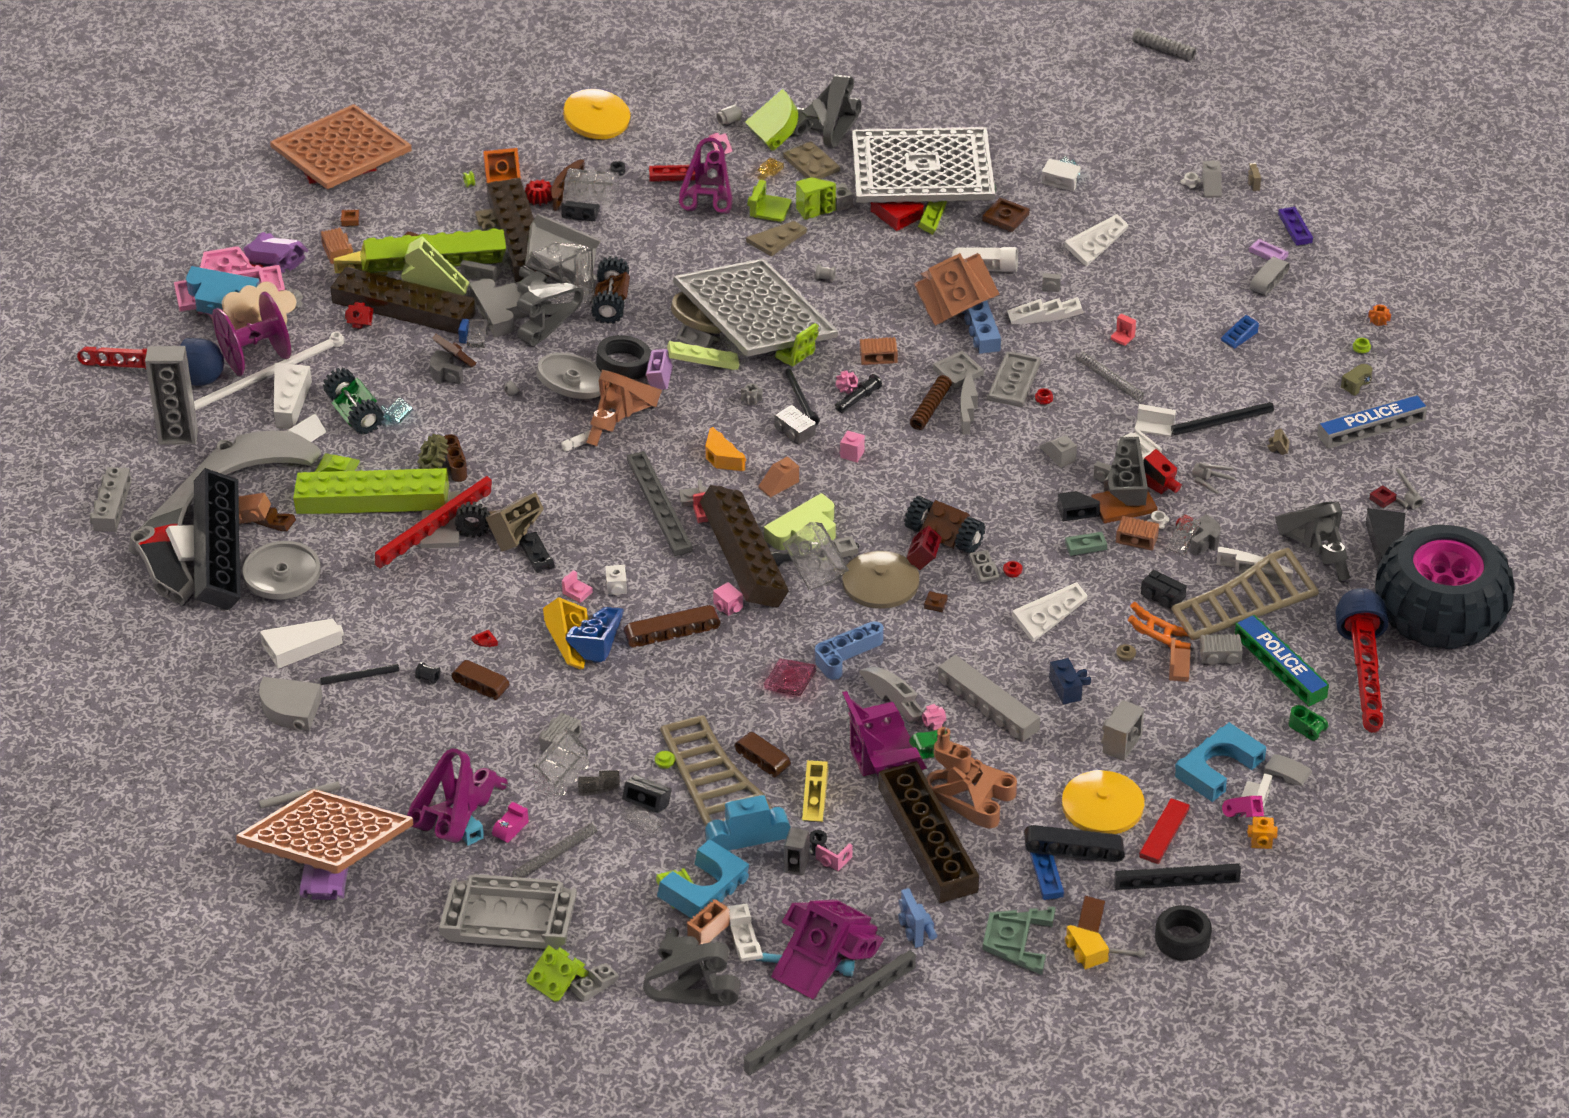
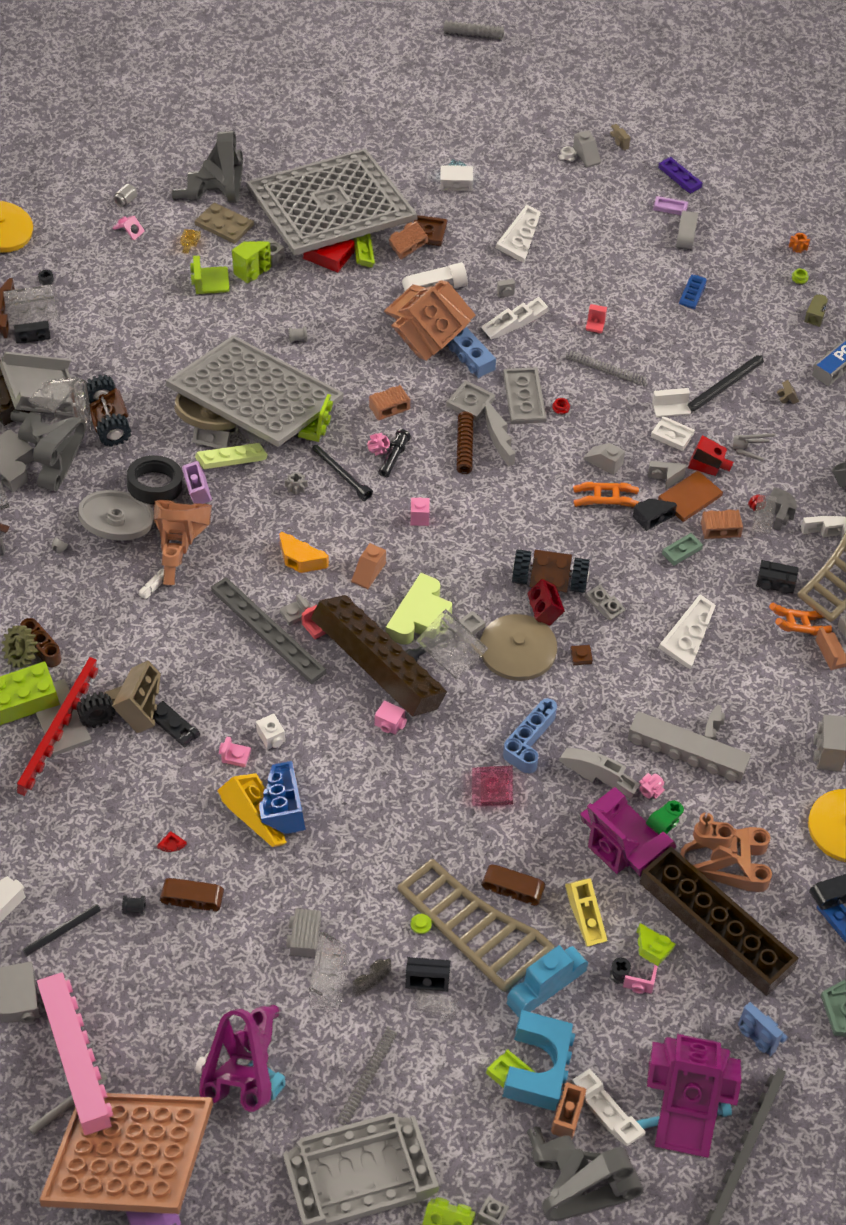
camera: 25 degrees left, 10 degrees up
dark pink leg [492,802,529,843] -> none
reddish brown beam [623,605,721,648] -> none
red plate [649,165,695,182] -> none
magenta connector [679,137,733,214] -> none
lime brick [745,89,798,151] -> none
dark tan wing [746,221,807,257] -> none
brick [774,405,816,444] -> none
flat silver brick [783,828,810,876] -> none
red plate [1003,561,1022,578] -> none
dark blue brick [1049,658,1091,705] -> none
dark grey wedge [1108,437,1148,506] -> none
dark tan plate [1116,644,1136,661] -> none
white plate [1147,511,1169,529] -> none
none -> bright pink brick [37,972,113,1136]
none -> nougat brick [389,221,428,259]
none -> orange piece [573,482,639,507]
none -> lime wing [636,923,676,966]
none -> light grey slope [704,704,725,740]

